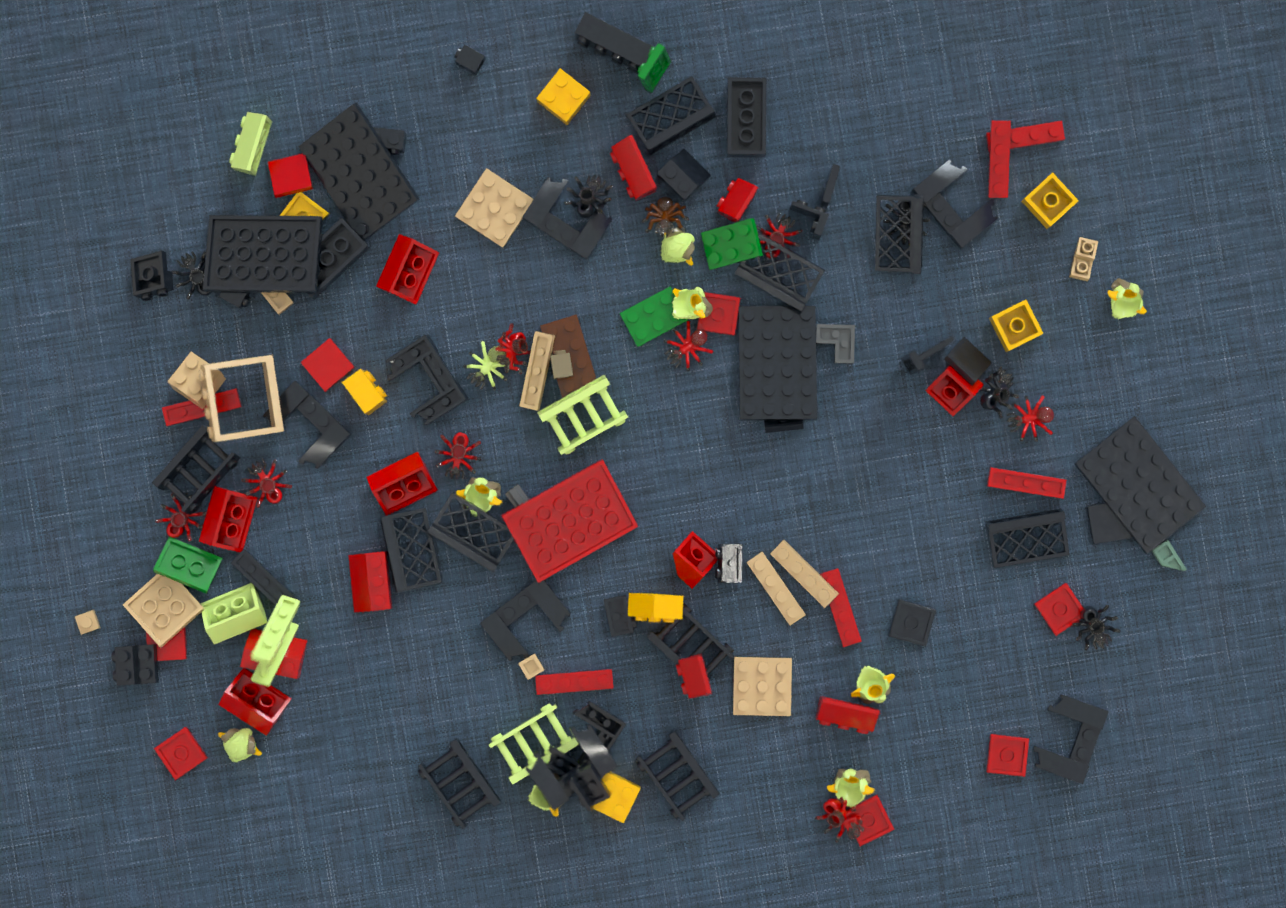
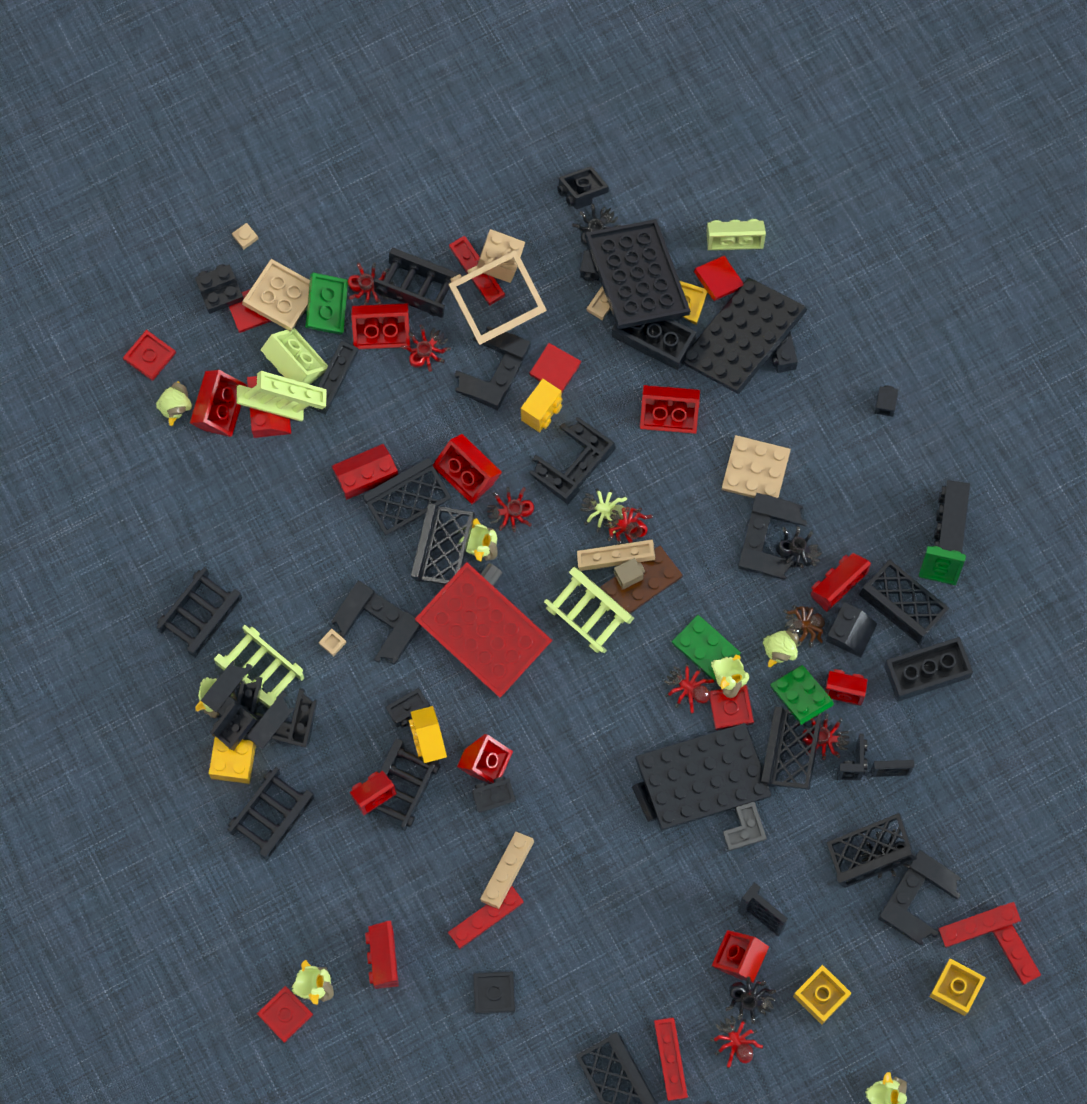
camera: 70 degrees right, 15 degrees down
red plate [535,669,613,695] -> none
yellow brick [536,68,591,125] -> none
tan plate [733,657,792,716] -> none
tan plate [746,552,806,626] -> none
animal [815,797,864,843] -> none
yellowish green hair [851,666,895,704] -> none
black tile [944,337,992,385] -> none
tan slope [1069,237,1098,281] -> none

